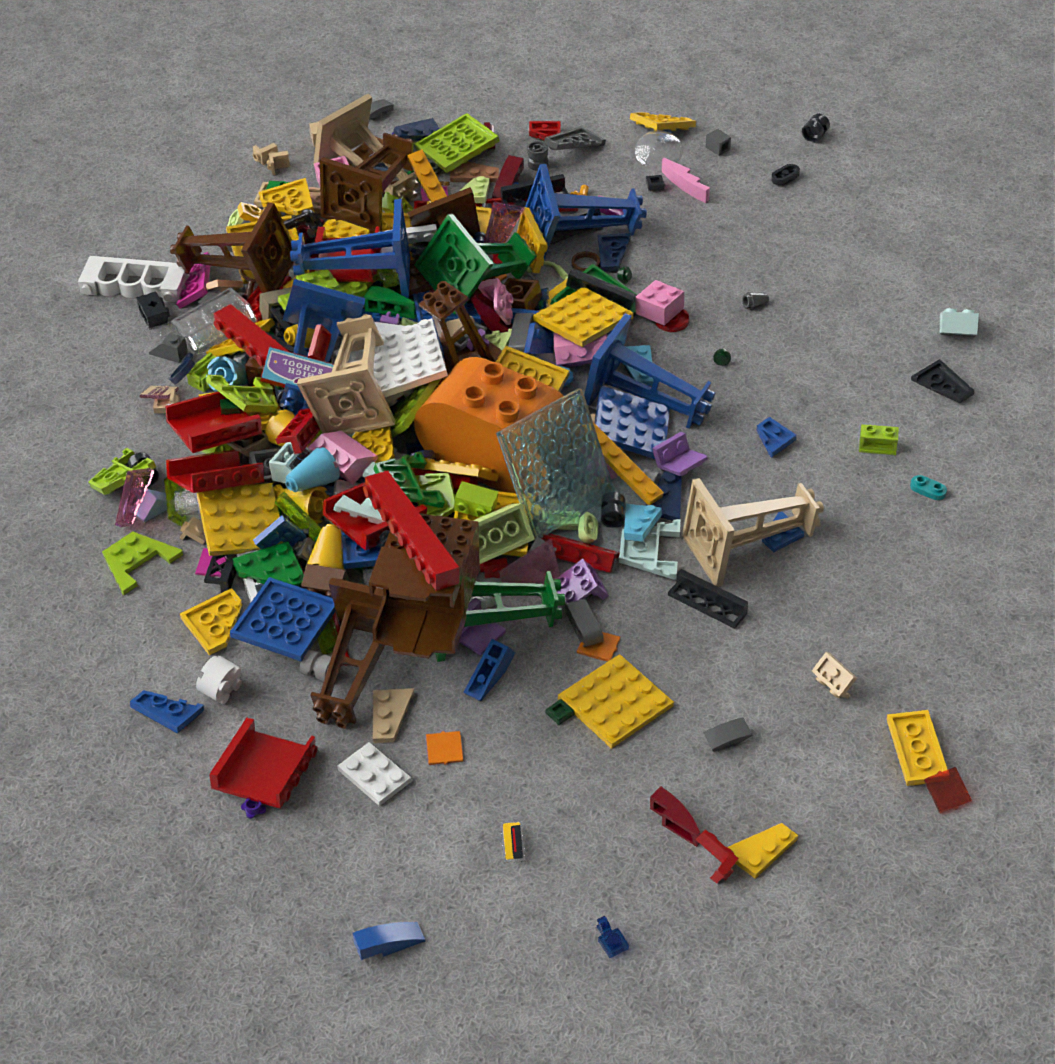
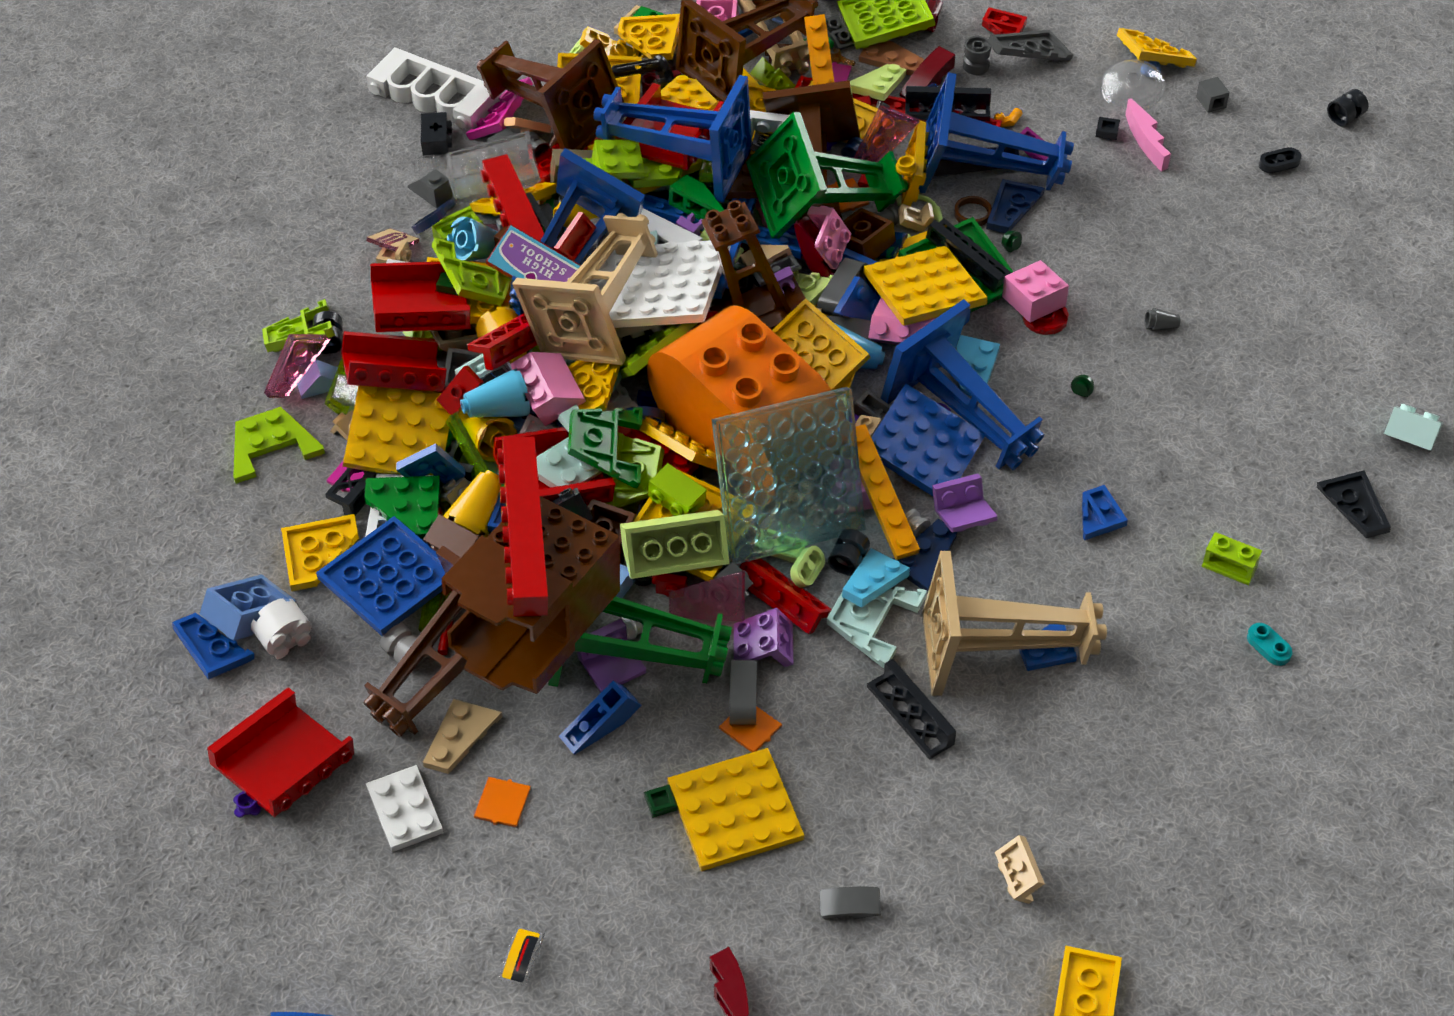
camera: 20 degrees right, 5 degrees up
none -> medium blue slope [199,575,296,641]
none -> red plate [436,365,484,417]
none -> yellow plate [896,156,918,176]
none -> tan bracket [898,202,934,232]

